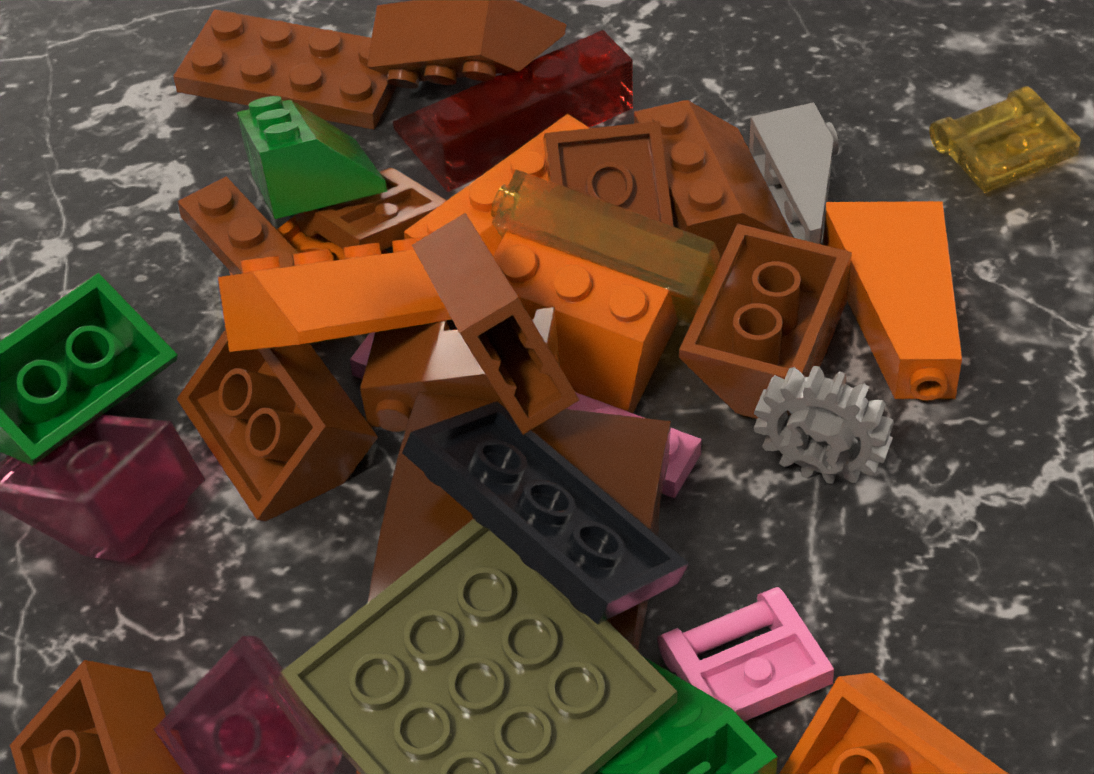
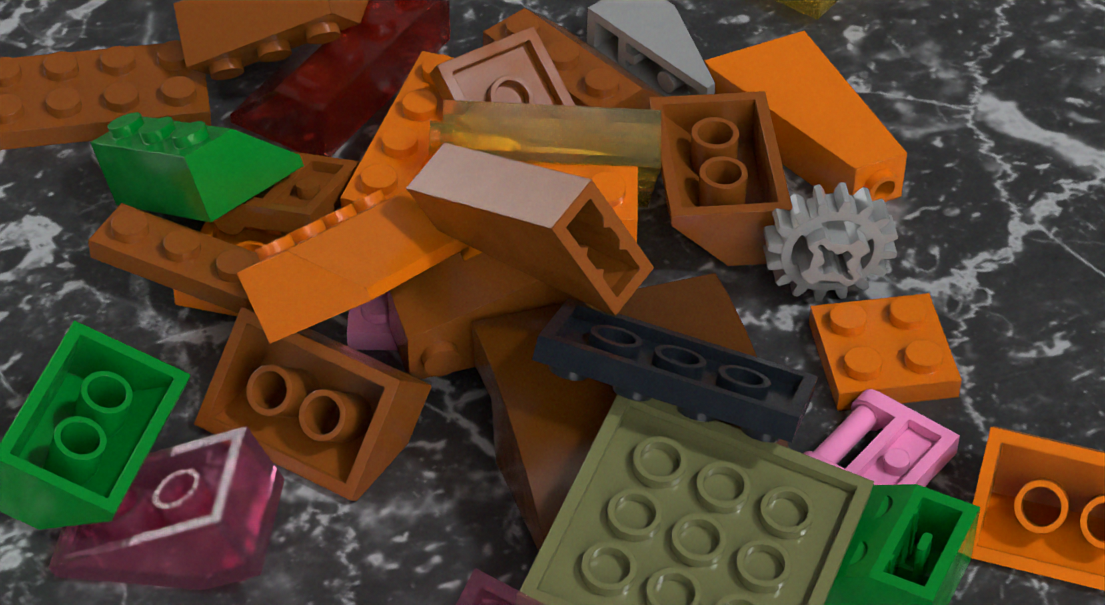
camera: 30 degrees left, 5 degrees down
none -> orange plate [809,293,962,411]

